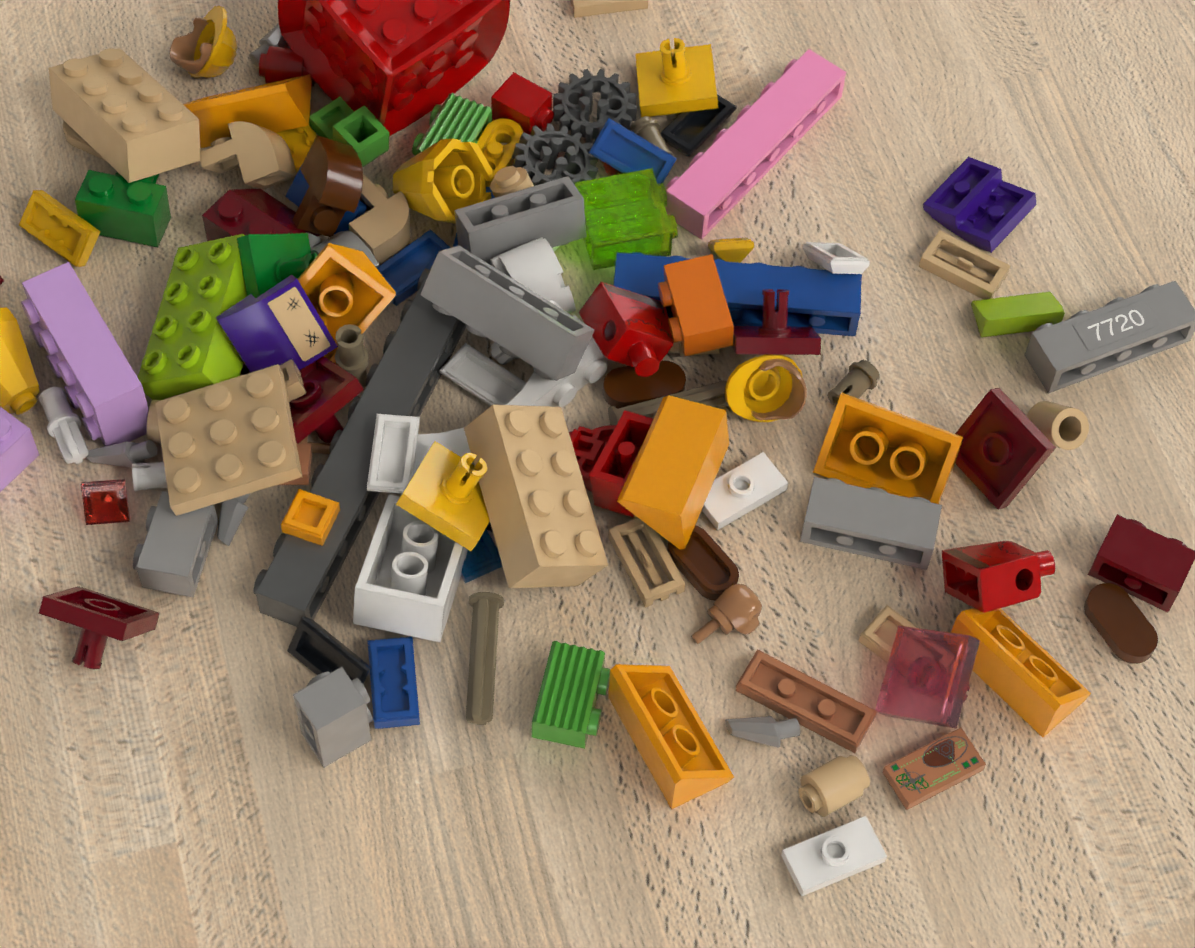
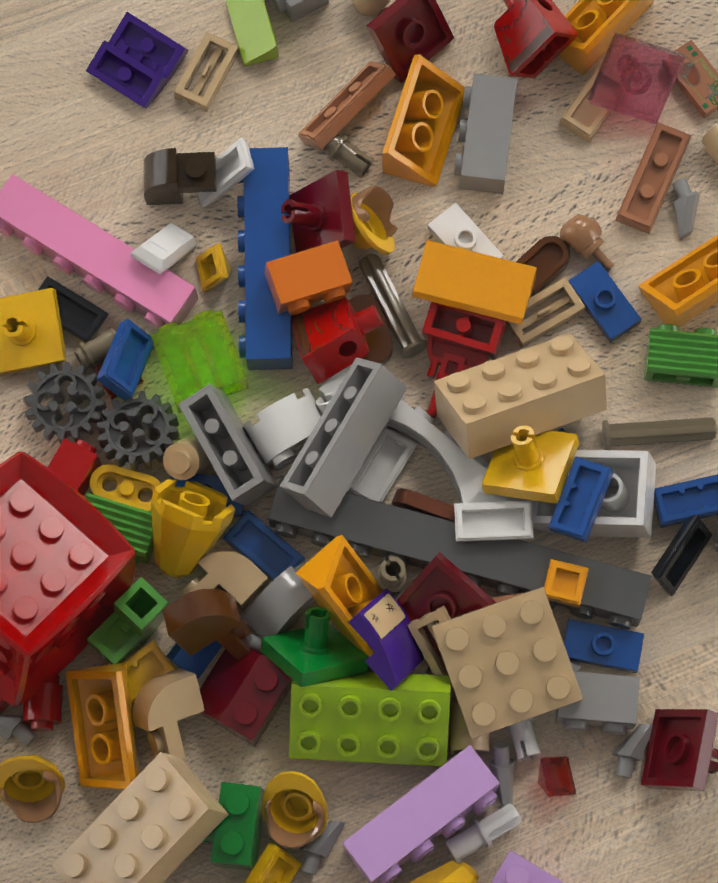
camera: 90 degrees left, 15 degrees up
none -> white tile [130,223,197,274]
none -> dark brown brick [144,148,217,205]
none -> yellow piece [262,771,329,849]
none -> nougat tile [298,61,396,150]
none -> light grey bar [300,820,345,875]
none -> copper tile [392,488,455,522]
none -> blue plate [548,457,614,543]
none -> blue plate [564,619,644,673]
none -> blue plate [568,261,642,343]
none -> light grey bar [612,724,652,779]

